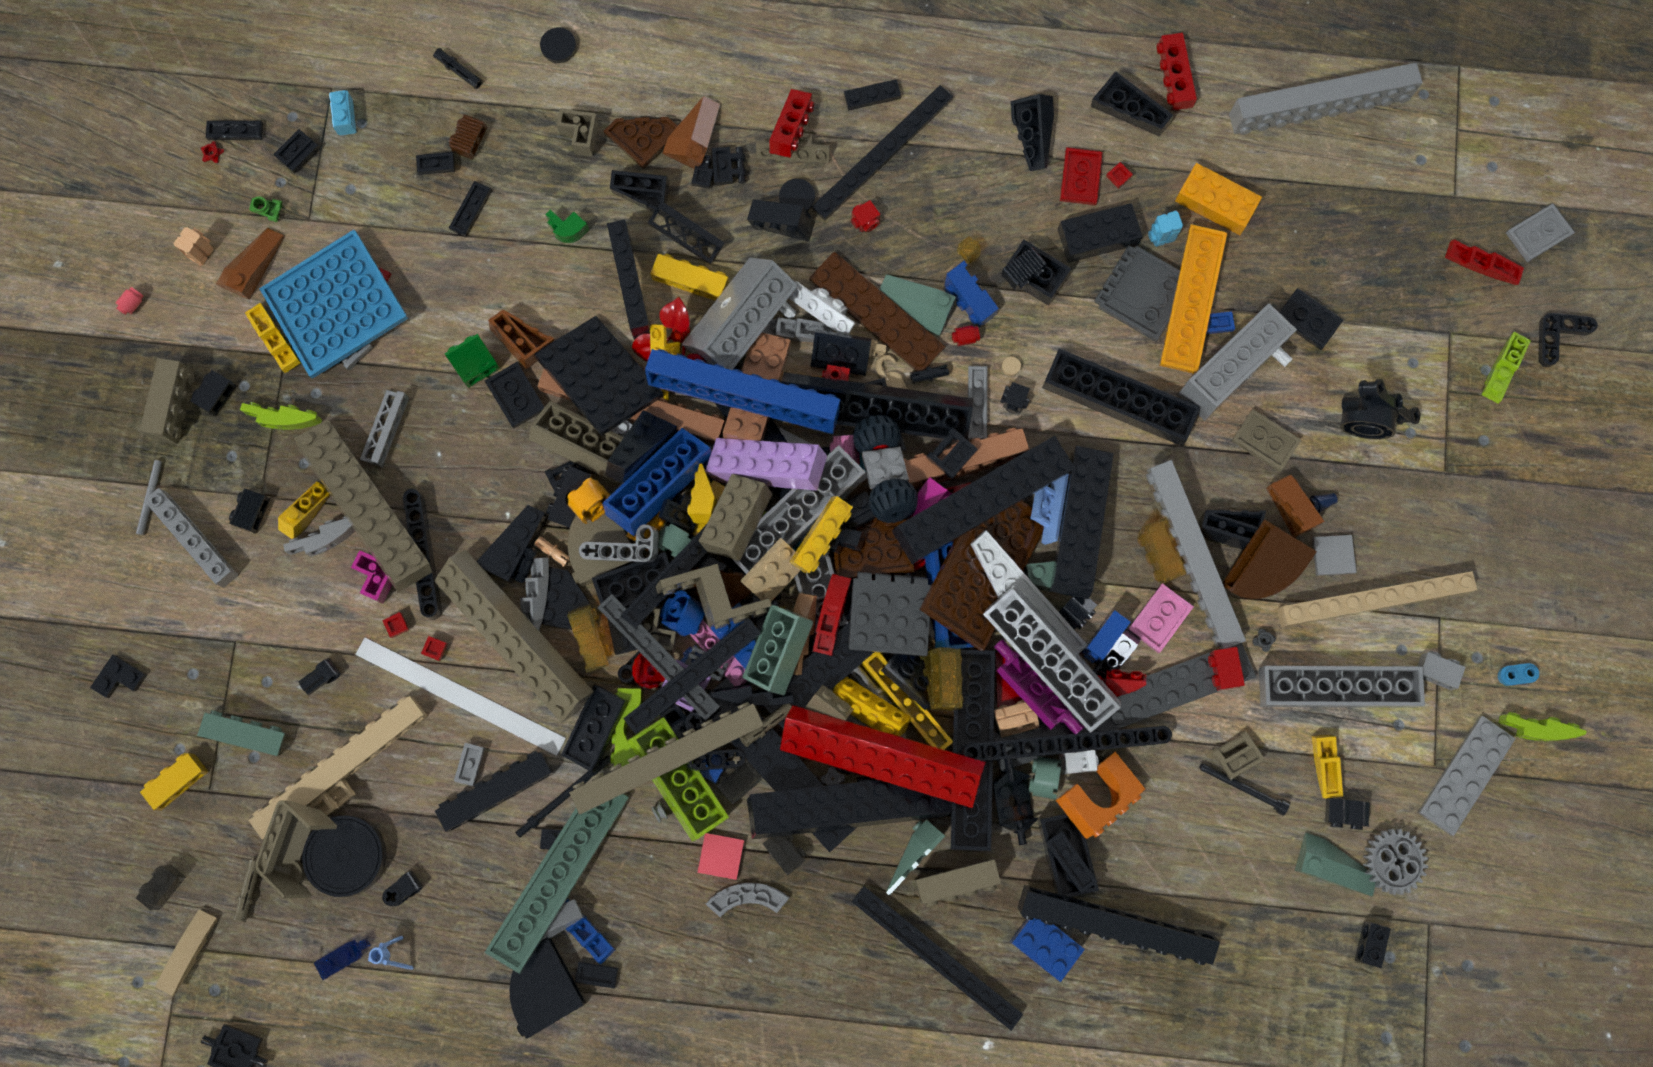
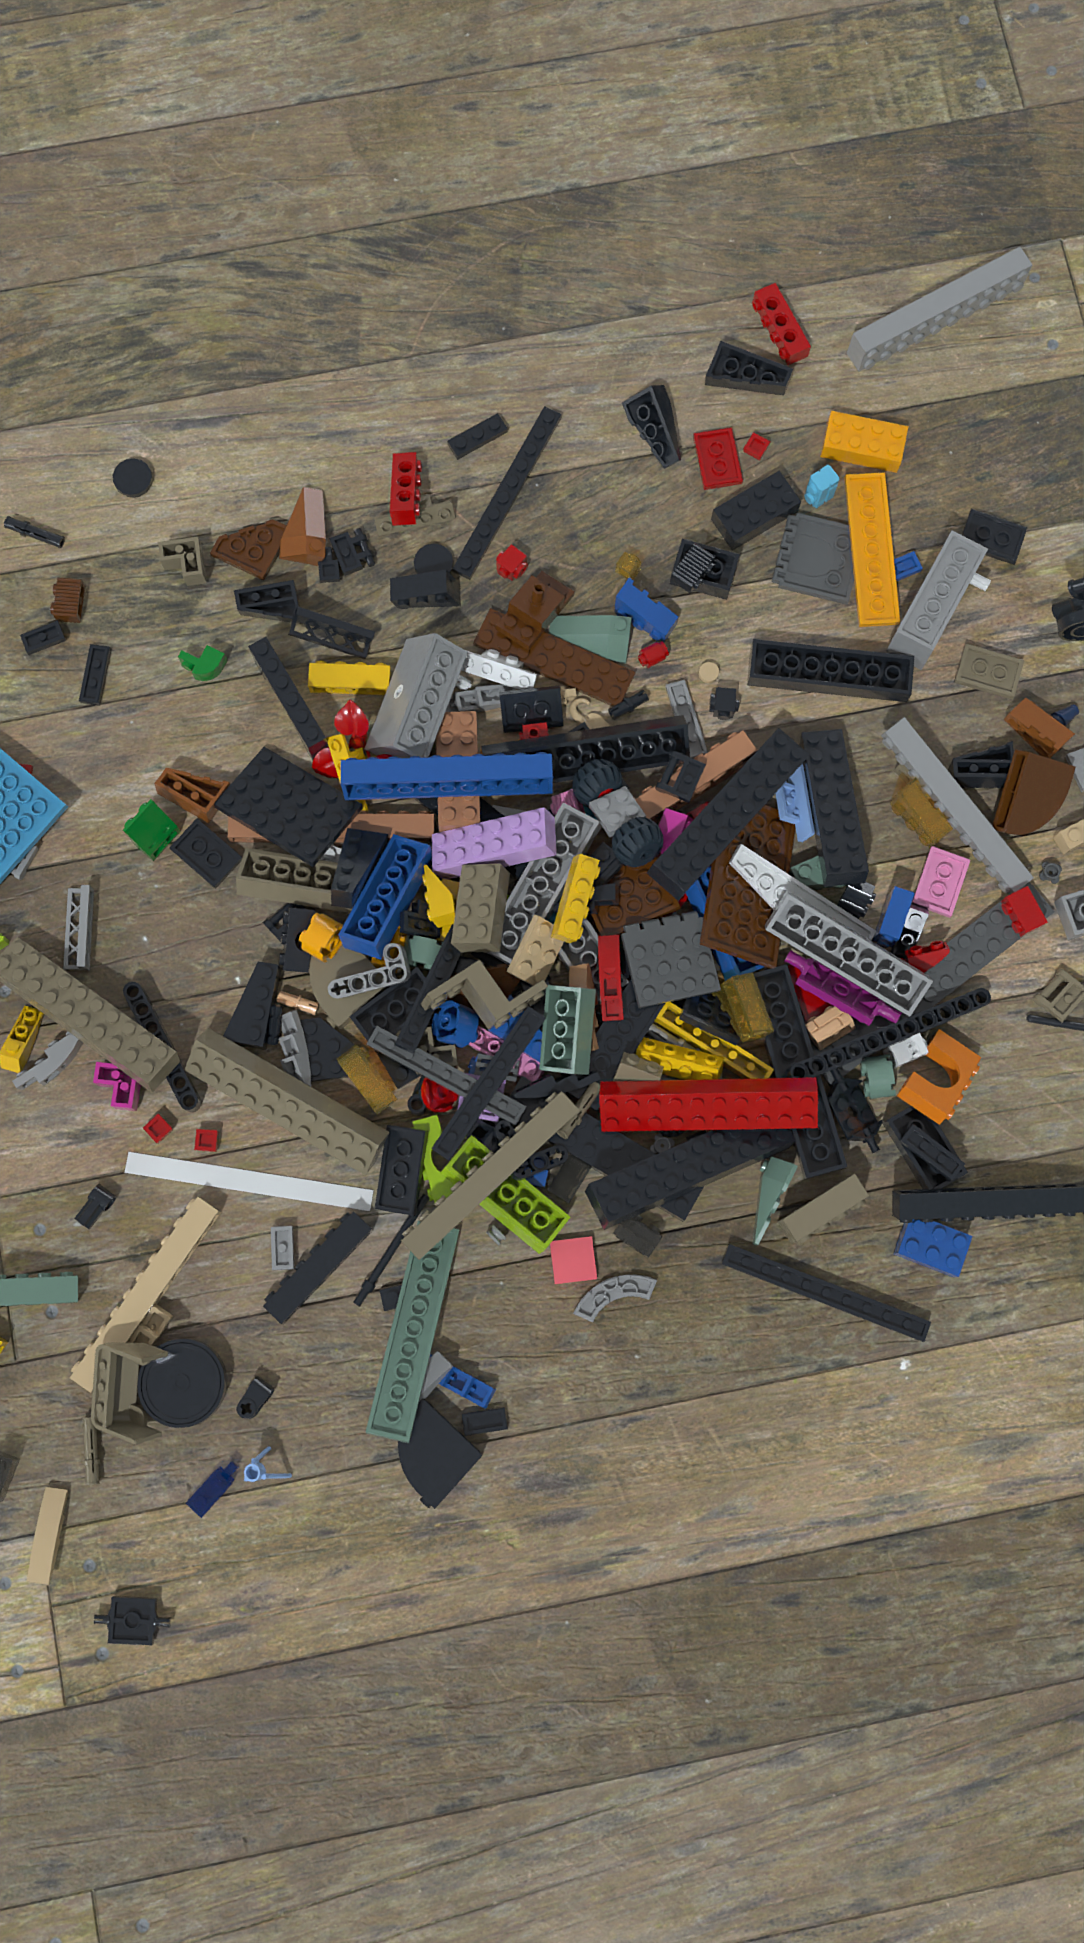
camera: 20 degrees left, 0 degrees up
none -> reddish brown brick [496,571,574,651]

